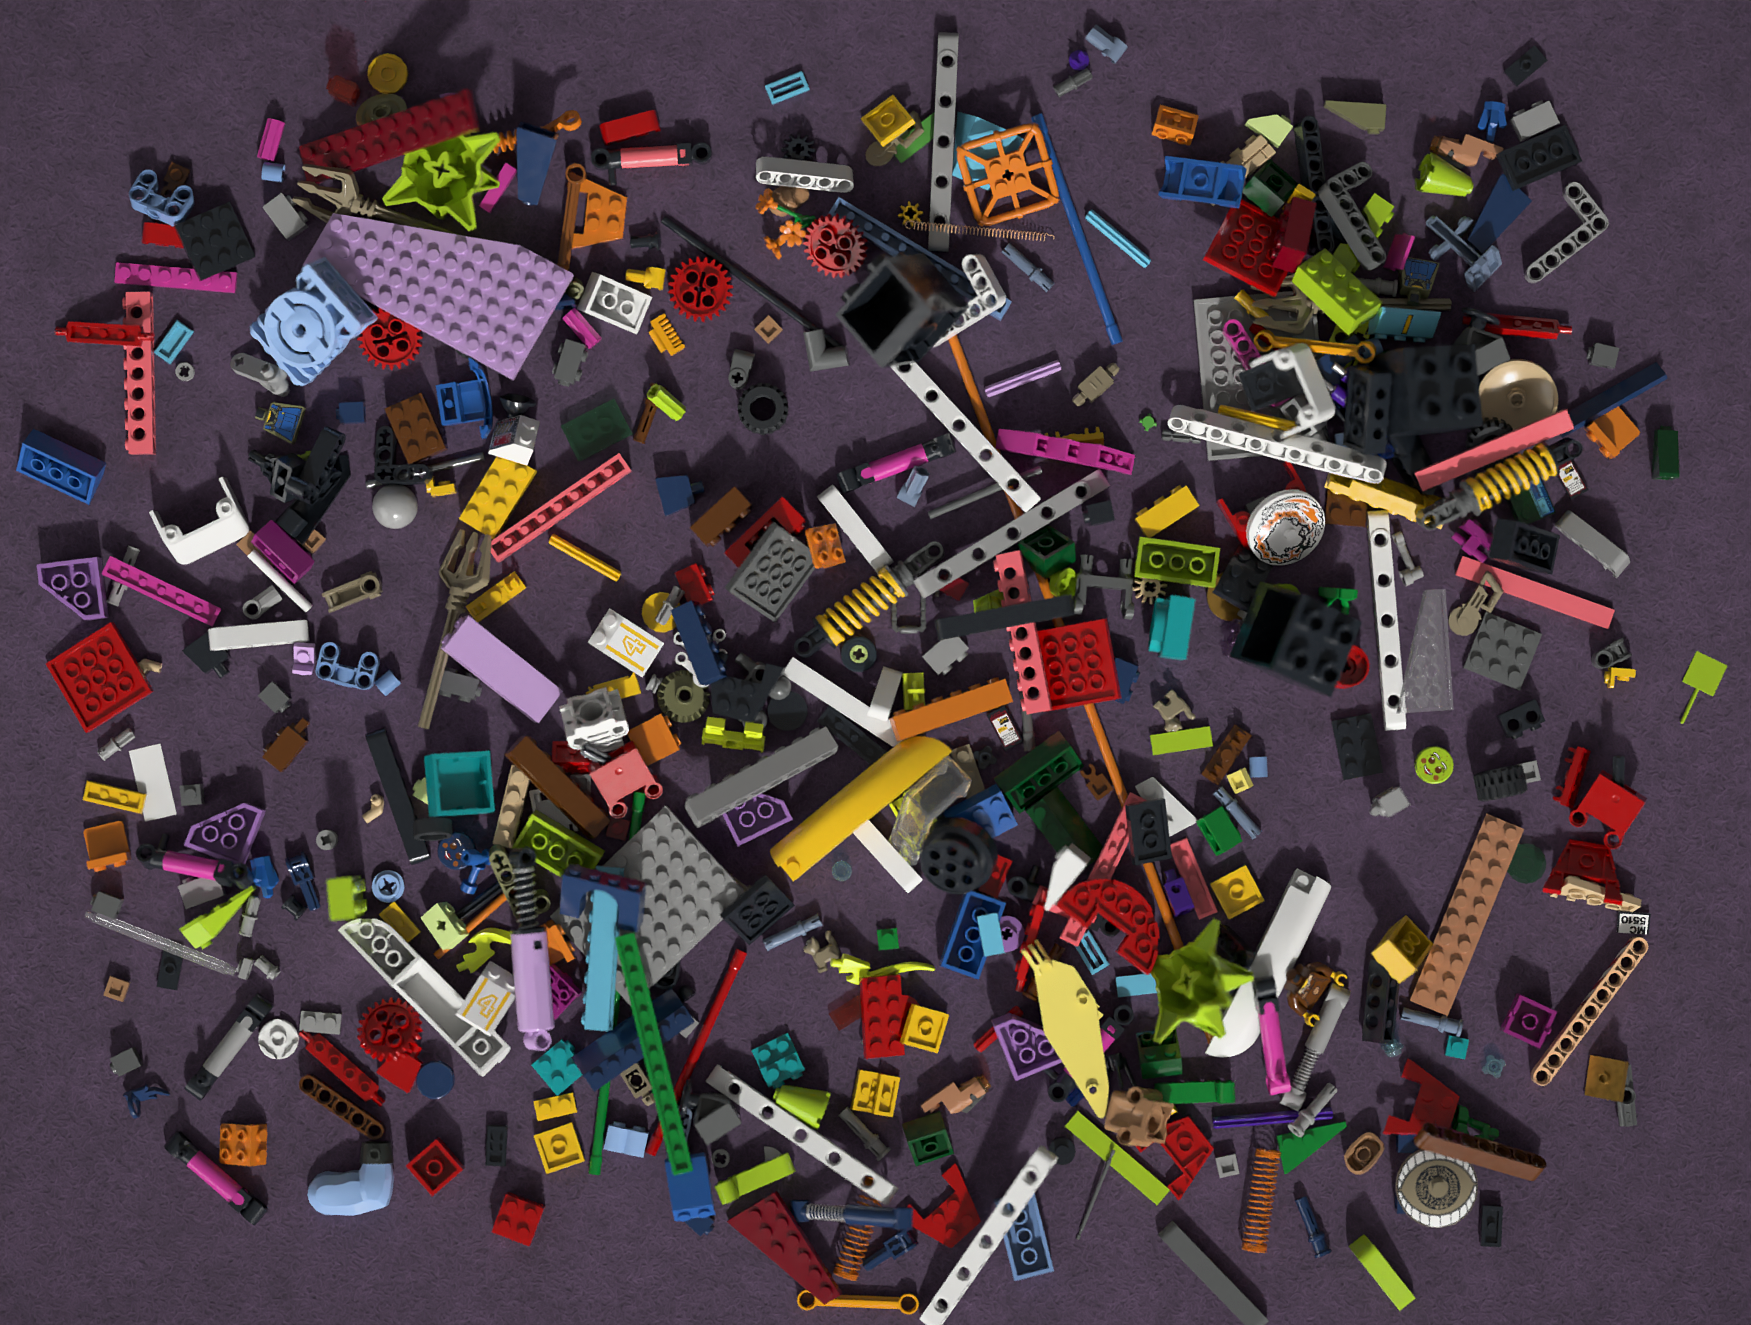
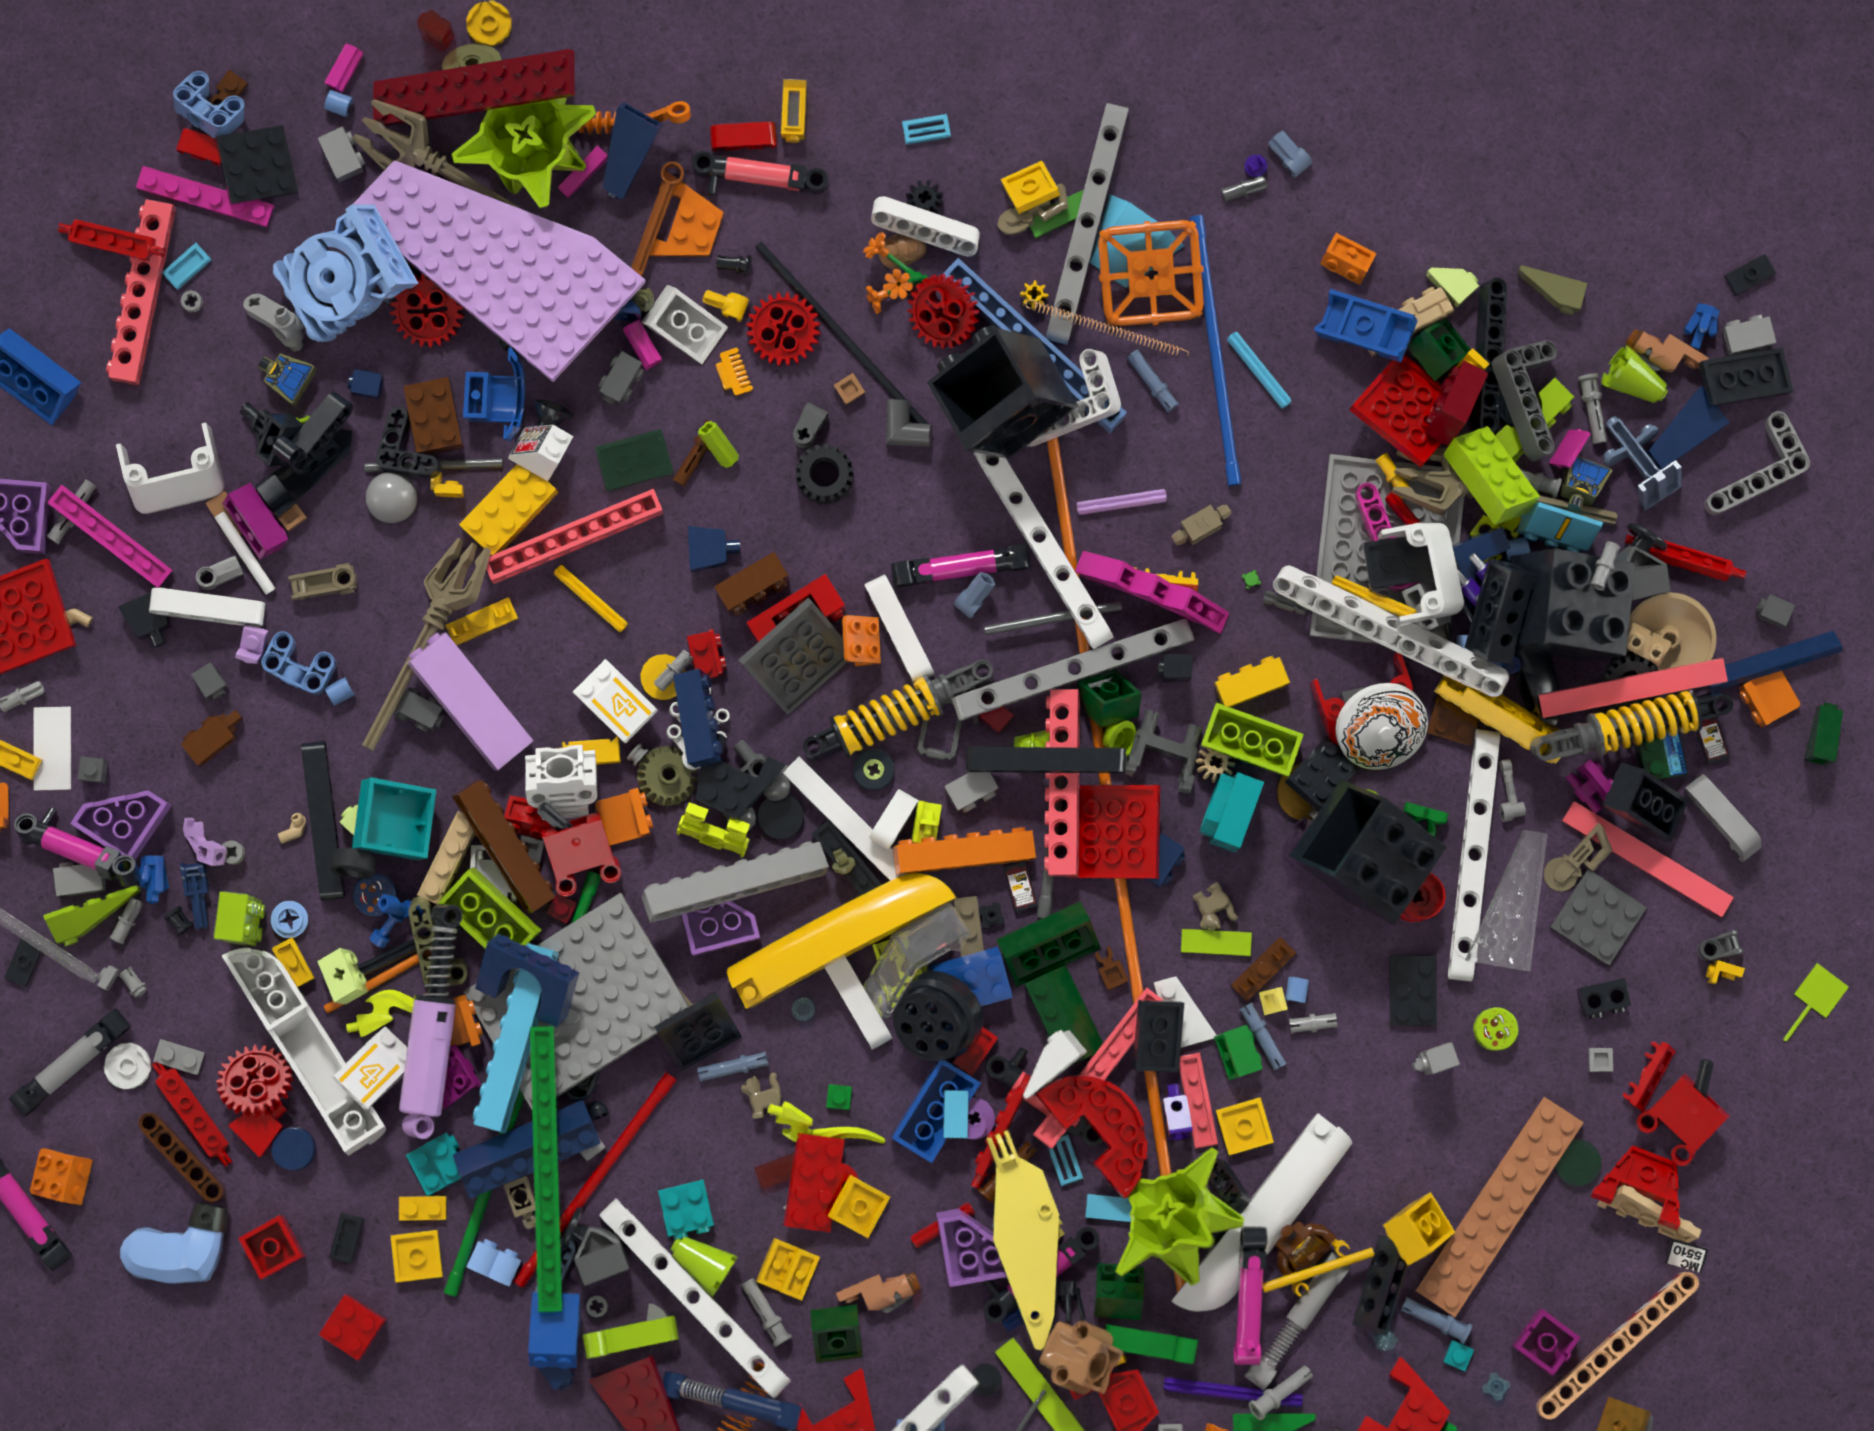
camera: 10 degrees right, 5 degrees down
light orange piece [1254,330,1376,363] -> none
black tyre [1473,765,1528,801] -> none
none -> lavender piece [183,818,227,866]
none -> yellow window [781,79,807,143]
none -> olive plate [832,849,855,874]
none -> yellow piece [1262,1248,1374,1293]
none -> light grey pin [1289,1013,1337,1034]
none -> light grey pin [1578,373,1607,444]
none -> light grey pin [1590,542,1620,590]
none -> tan hips [1627,622,1672,666]

